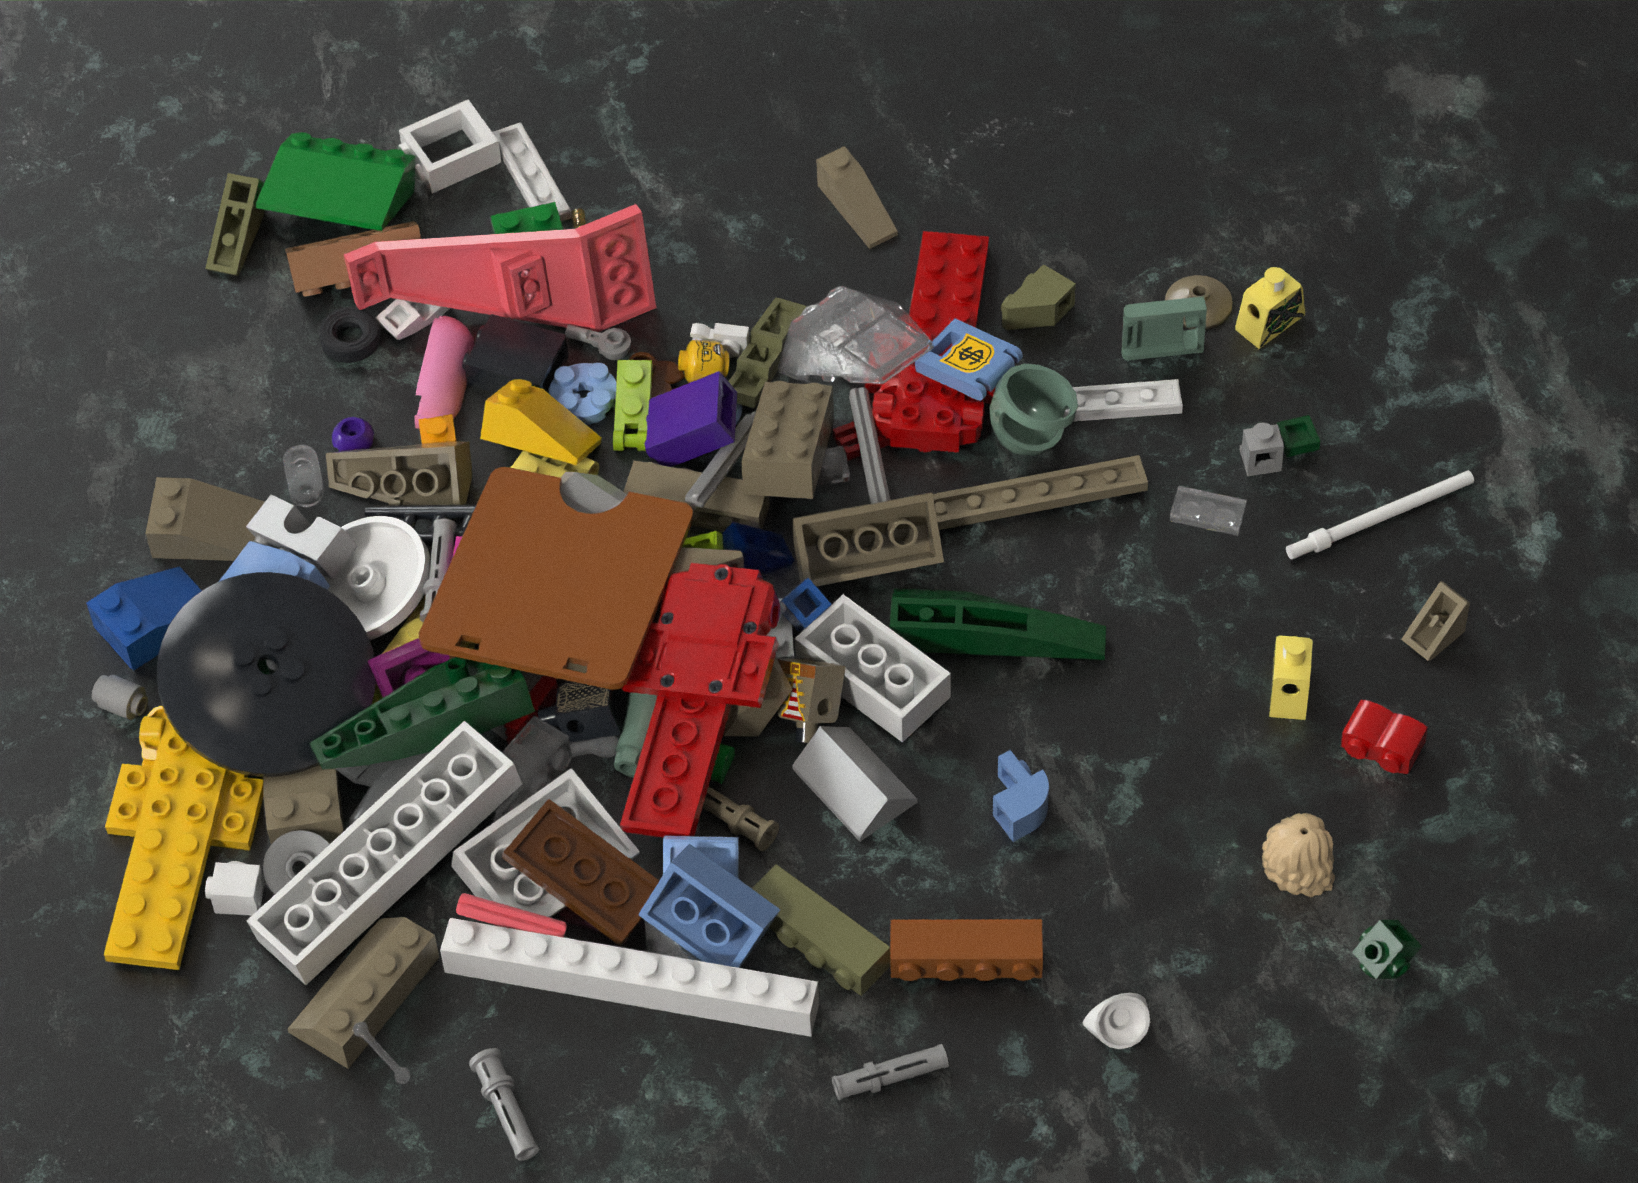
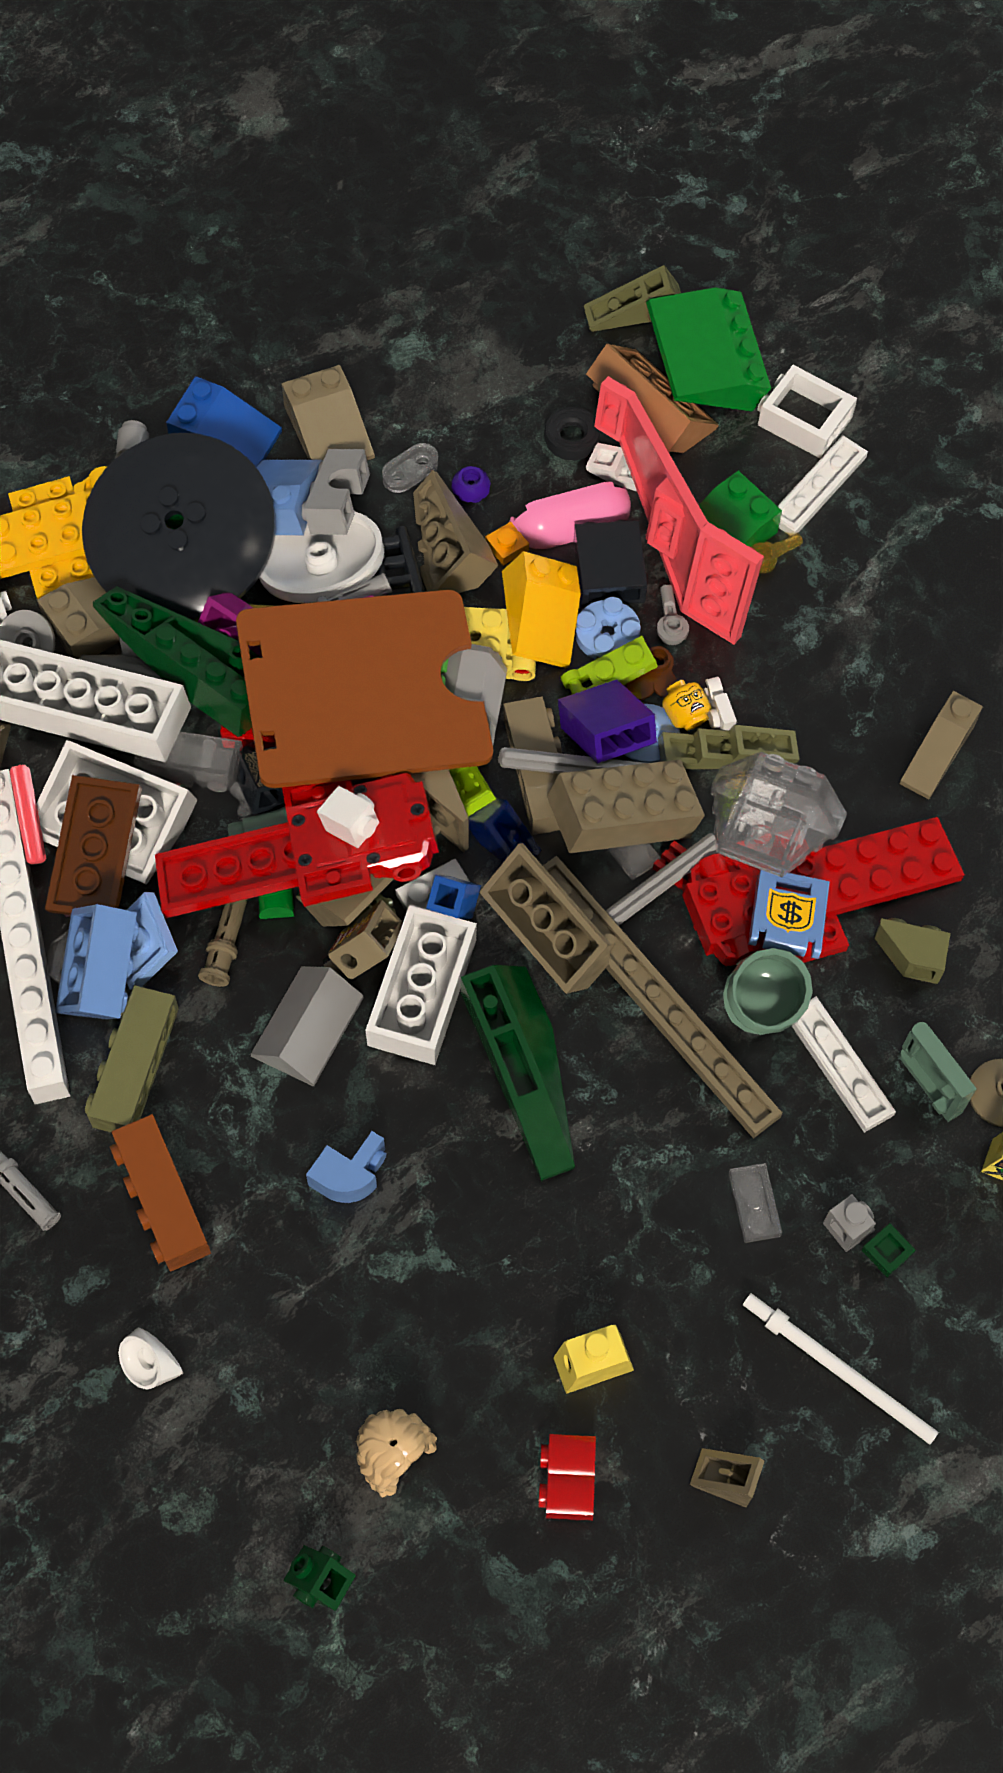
camera: 60 degrees right, 10 degrees up
none -> white brick [317,786,380,848]

